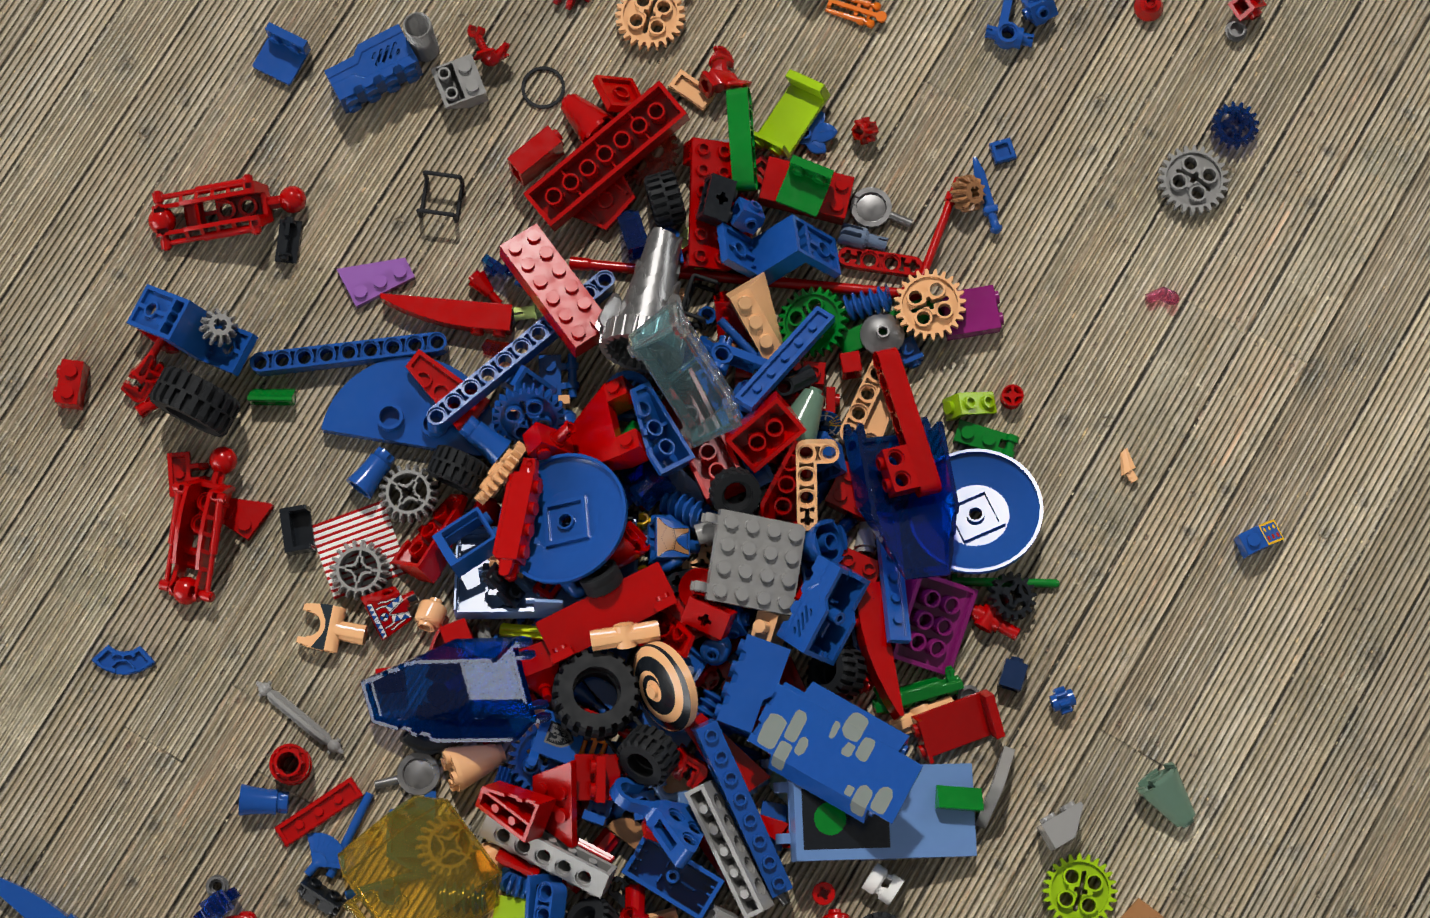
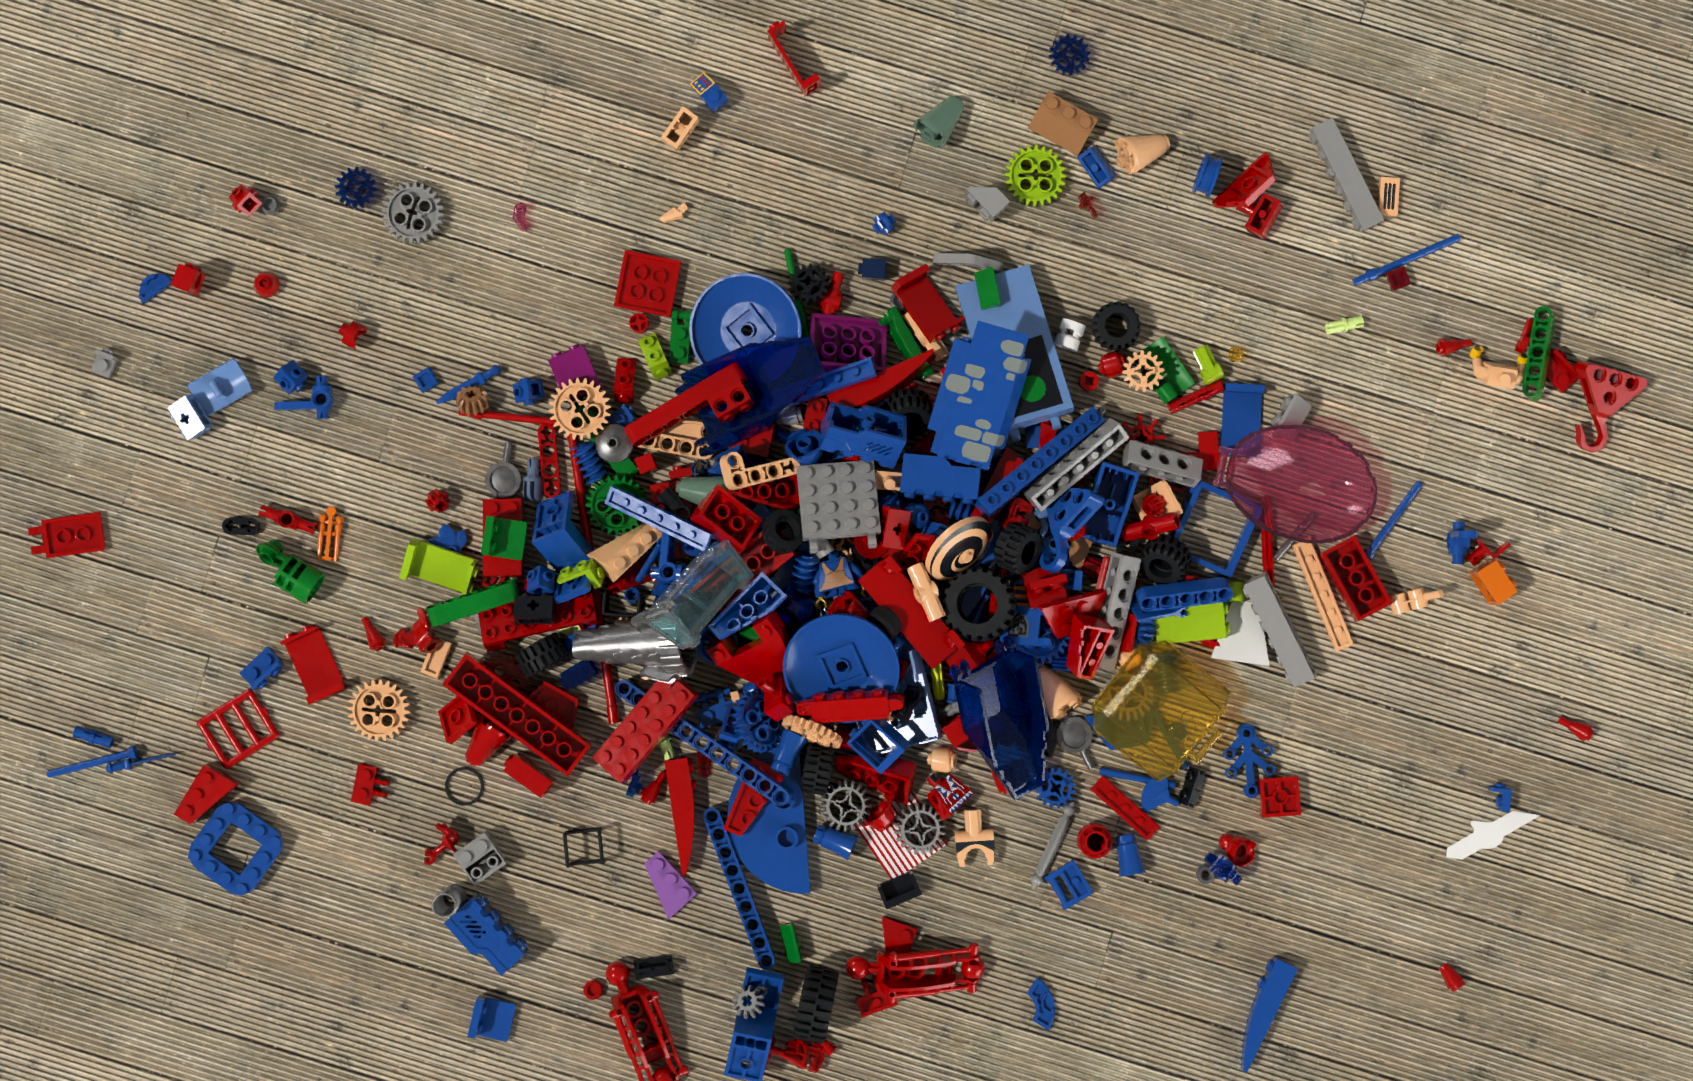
camera: 105 degrees left, 10 degrees up
none -> red piece [338,320,368,350]
none -> red cone [361,617,387,652]
none -> blue brick [513,377,545,406]
none -> lime bracket [557,558,605,589]
none -> red tile [583,980,603,1000]
none -> red bracket [613,358,636,404]
none -> red plate [614,250,682,318]
none -> light nougat brick [661,106,700,152]
none -> red panel [767,21,821,97]
none -> red piece [862,792,896,832]
none -> blue gear [1034,767,1076,808]
none -> blue plate [1044,859,1093,910]

